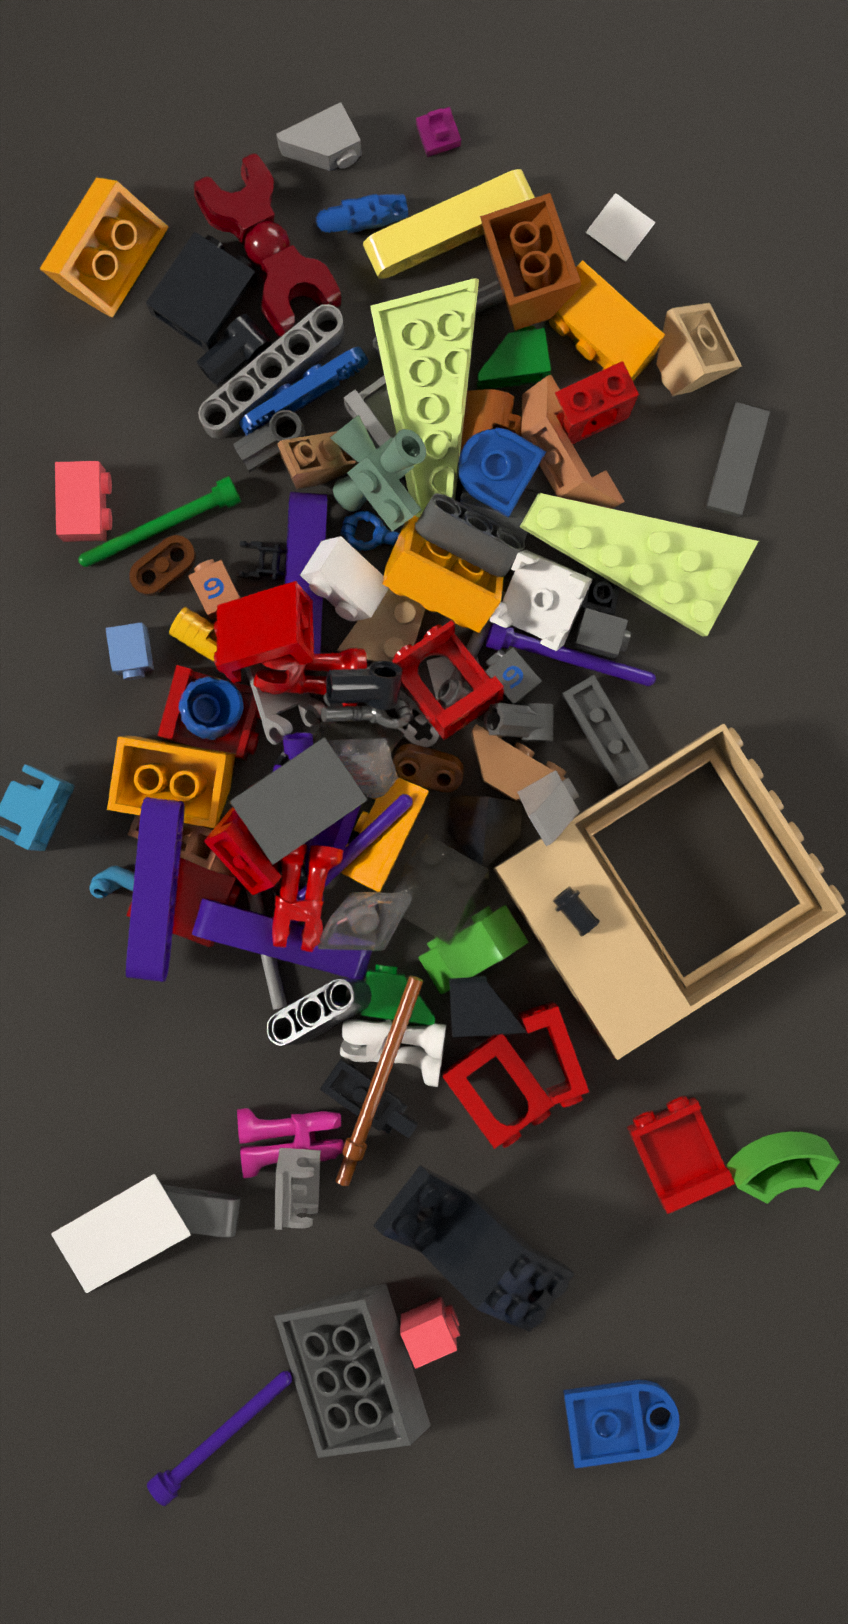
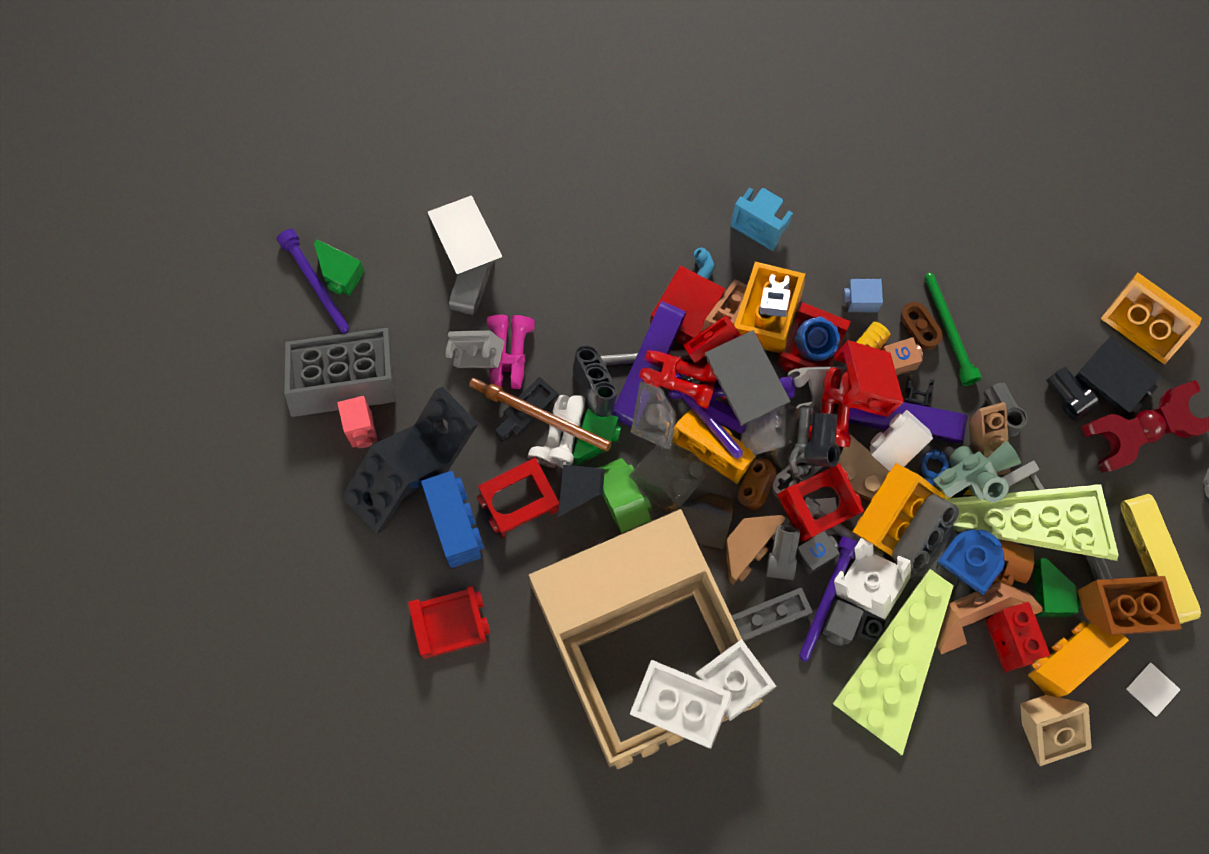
camera: 100 degrees right, 15 degrees down
coral brick [55,461,112,542] -> none
dark purple beam [126,797,185,982] -> none
light grey beam [198,304,344,439] -> none
blue plate [239,347,369,436] -> none
blue hinge [315,194,408,234] -> none
light grey slope [517,770,580,846] -> none
red panel [518,1001,589,1107] -> none
black pin [553,886,600,937] -> none
blue tile [563,1380,679,1469] -> none
dark grey tile [706,402,770,517] -> none
bright green brick [726,1131,840,1204] -> none
none -> green slope [314,239,365,296]
none -> blue brick [421,471,484,568]
none -> white plate [630,660,733,748]
none -> white plate [696,639,776,721]
none -> plate [760,274,790,317]

